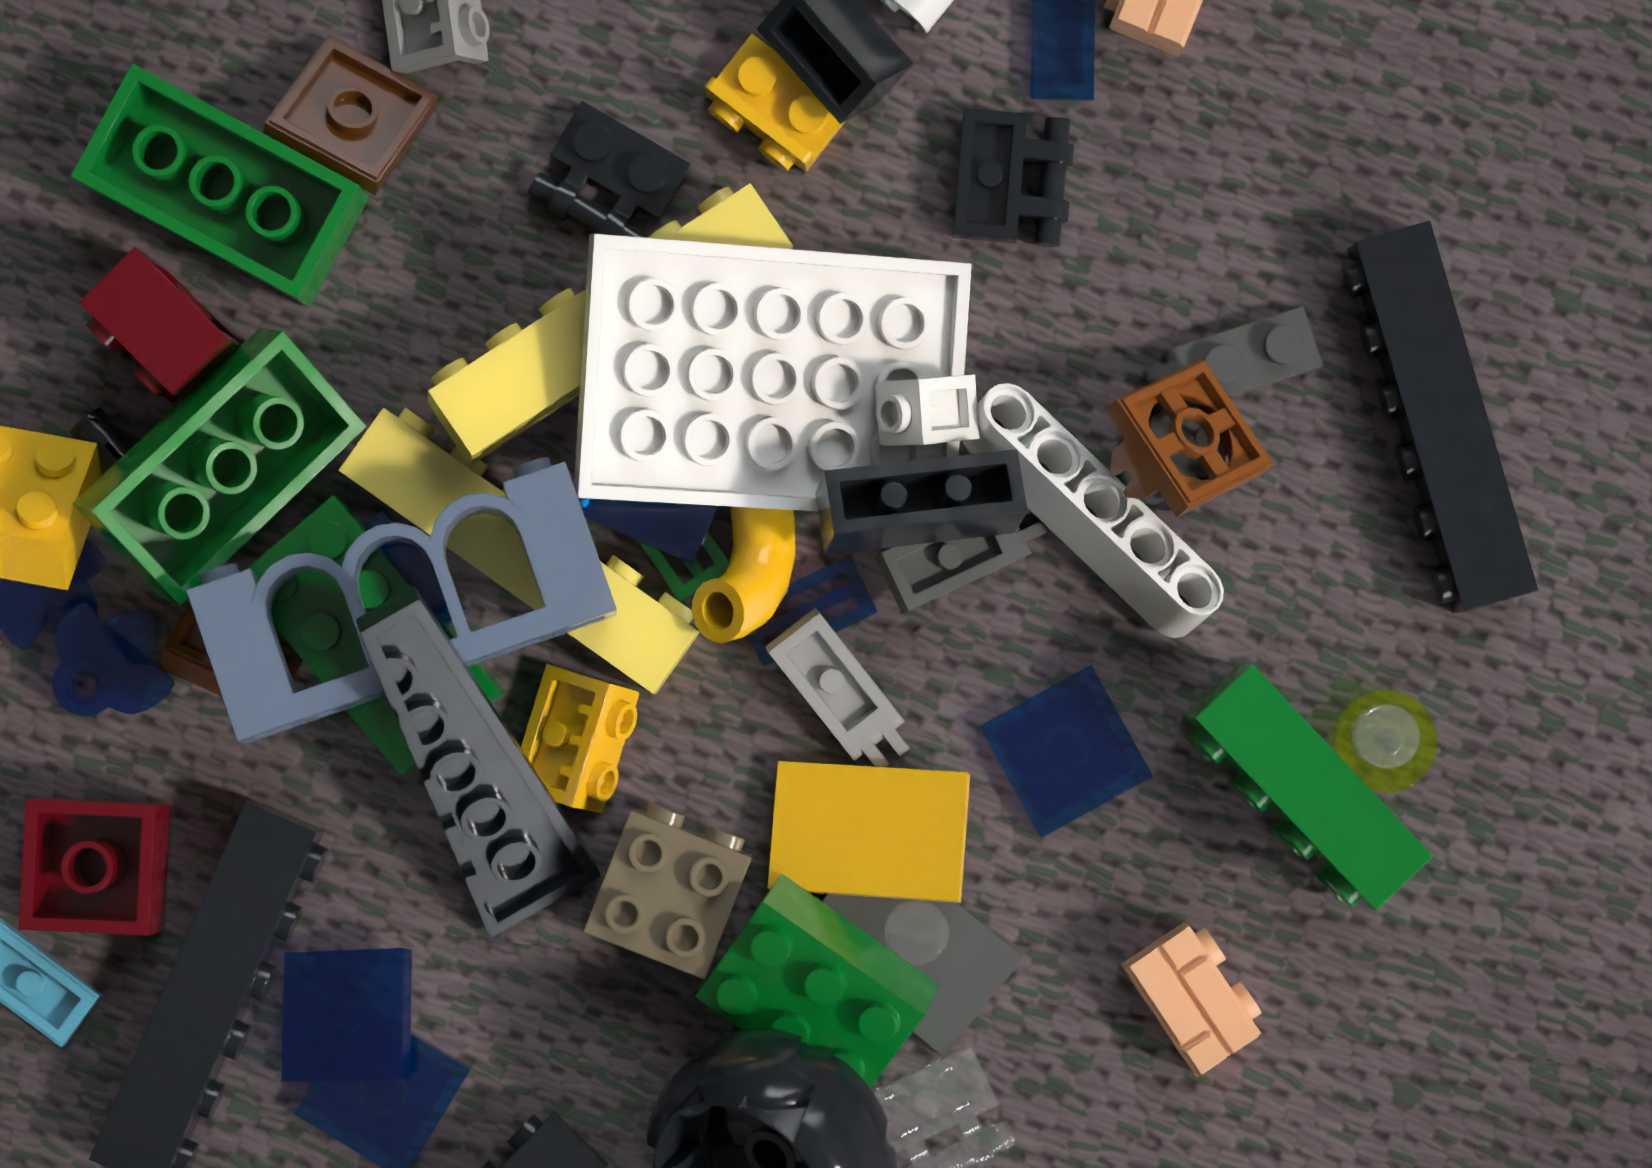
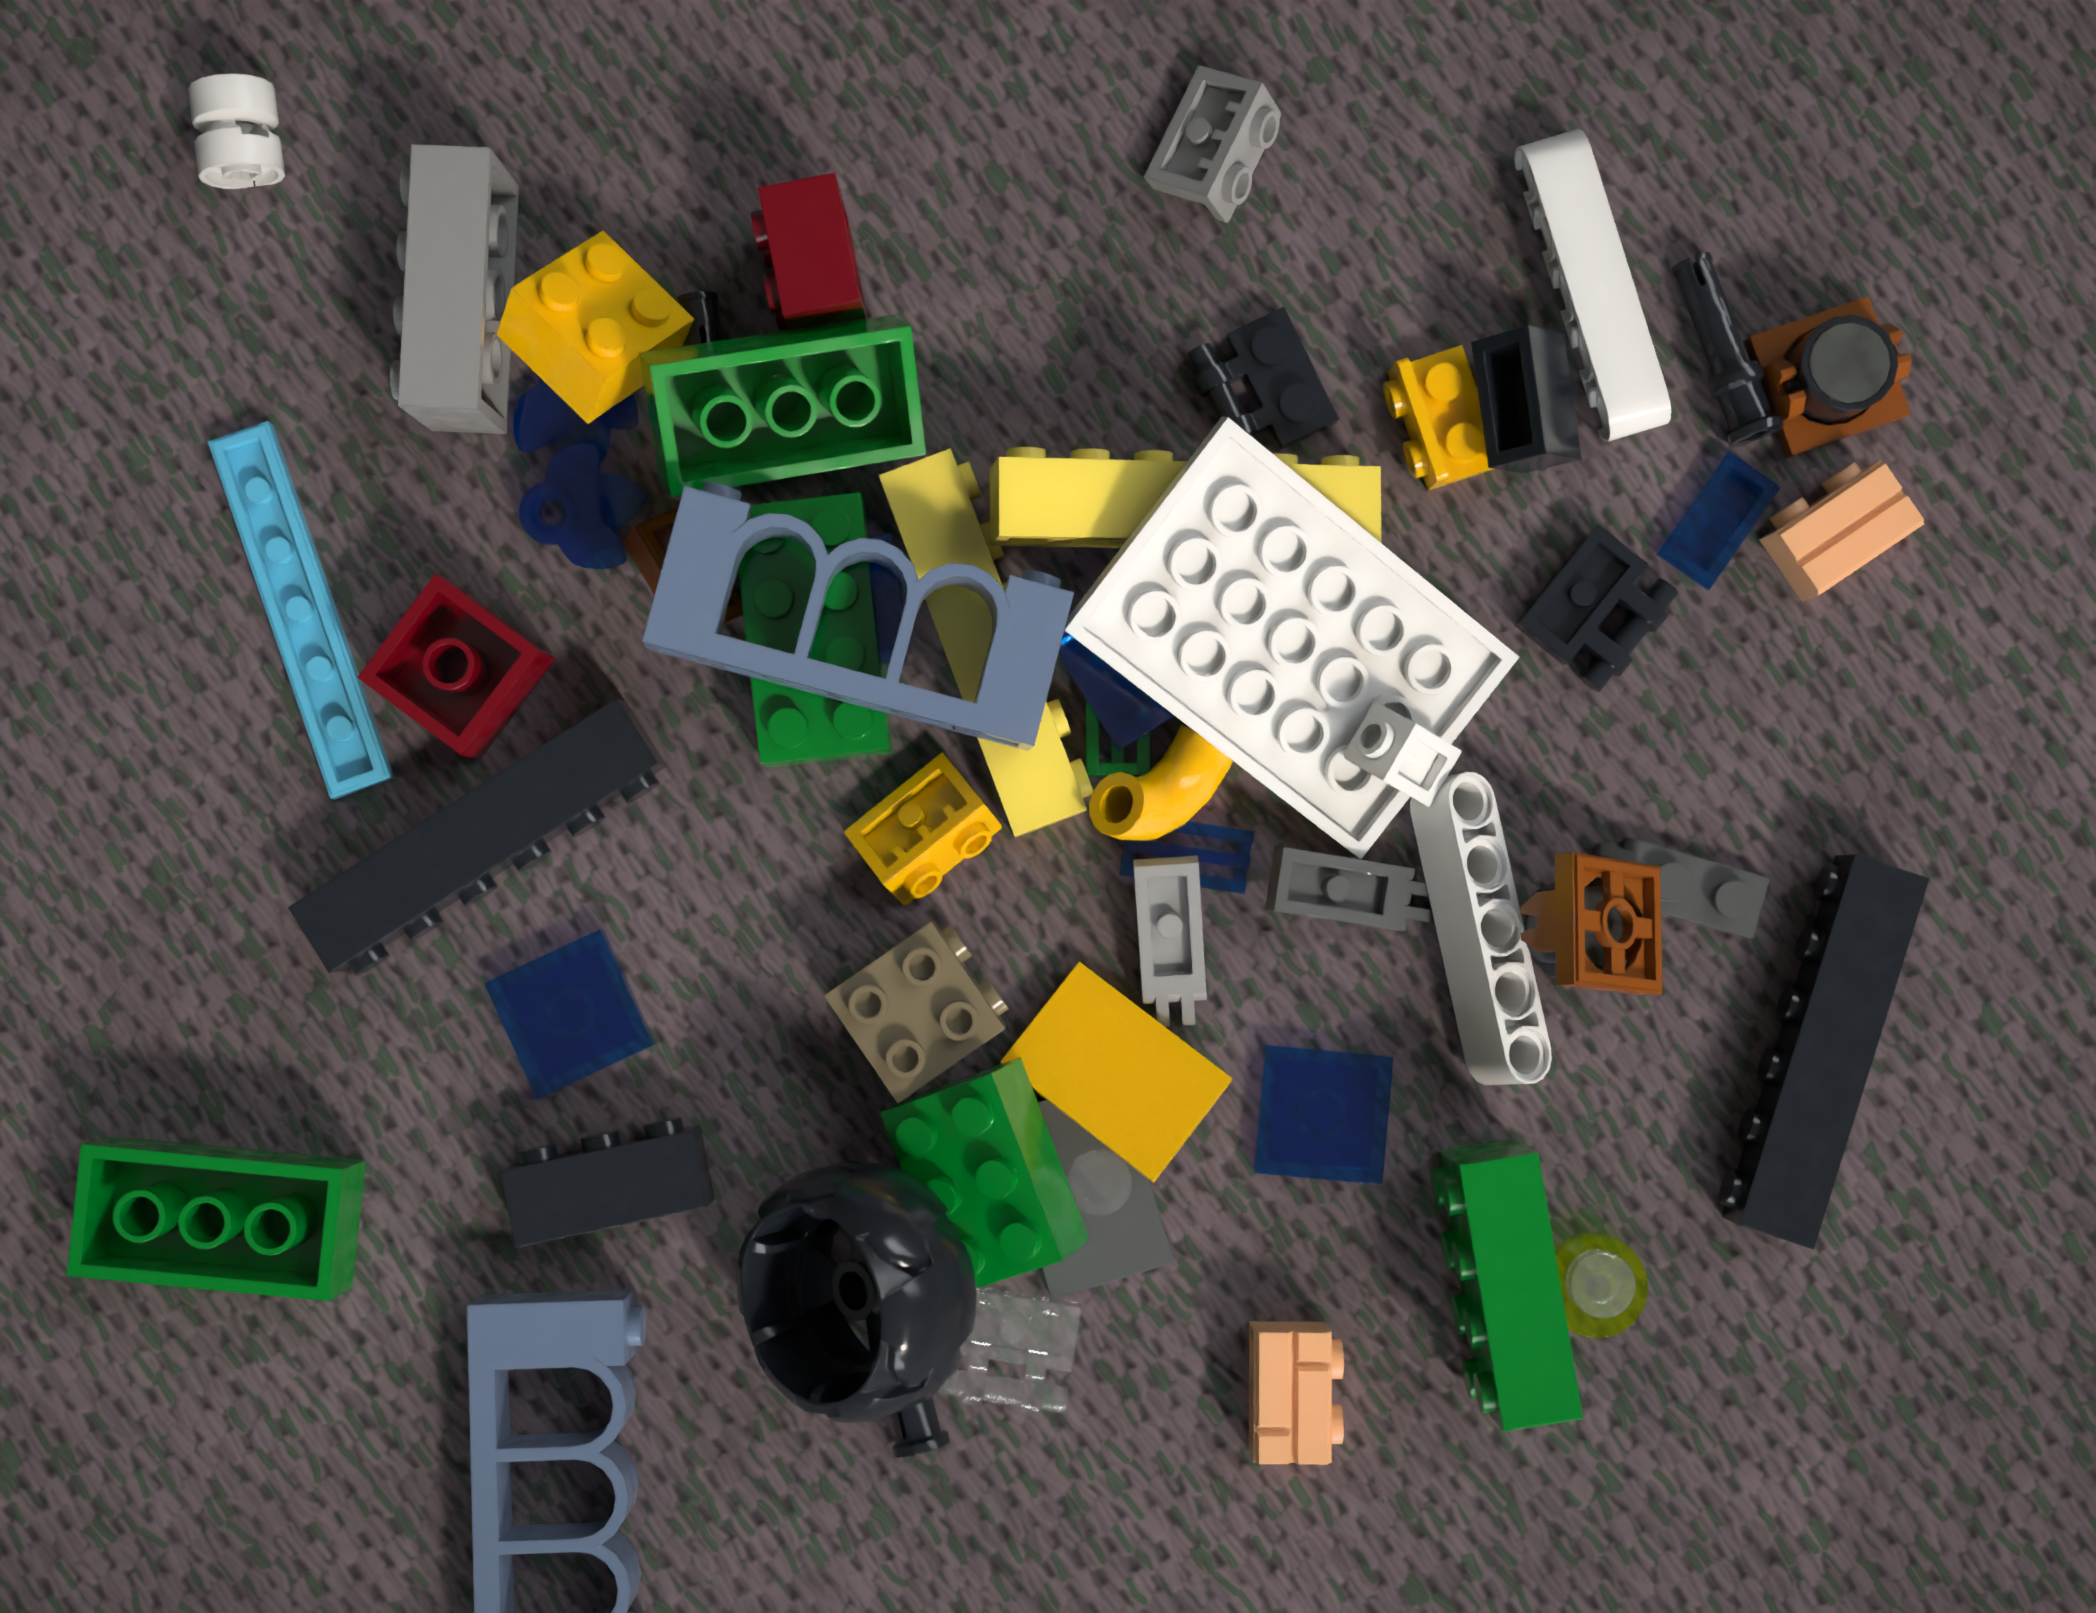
camera: 30 degrees right, 0 degrees up
green brick [70,63,370,308] -> none
reddish brown tile [263,35,439,195] -> none
clear blue tile [281,948,412,1083] -> none
wing [355,586,601,938] -> none
black brick [815,449,1028,555] -> none

